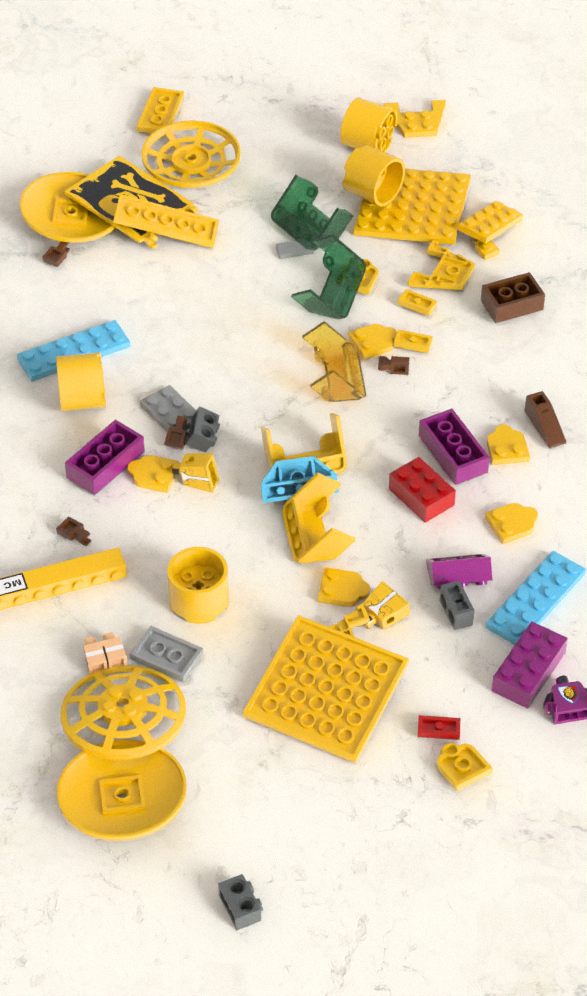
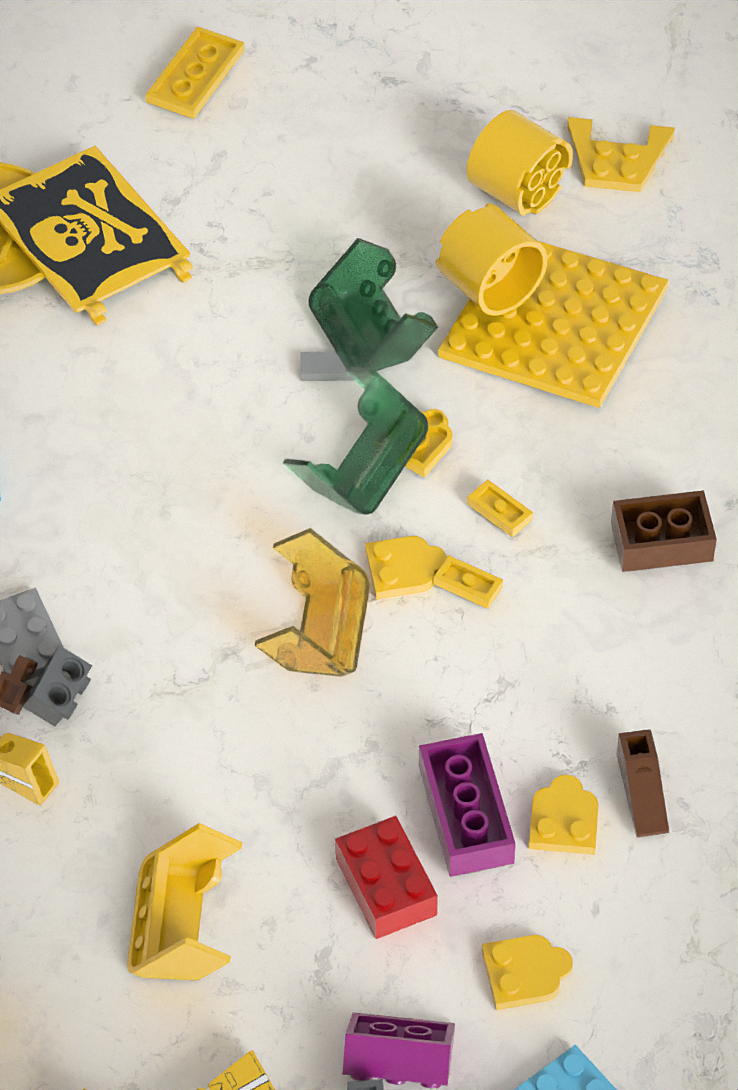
camera: 15 degrees right, 5 degrees up
yellow plate [113,194,219,248] -> none
yellow dish [142,120,241,188] -> none
medium azure wedge [260,456,339,503] -> none
yellow windscreen [261,413,347,474] -> none
yellow plate [318,567,370,607] -> none
reddish brown plate [378,356,410,375] -> none
yellow wing [408,240,475,290] -> none
yellow plate [457,201,523,244] -> none
yellow plate [473,239,500,260] -> none

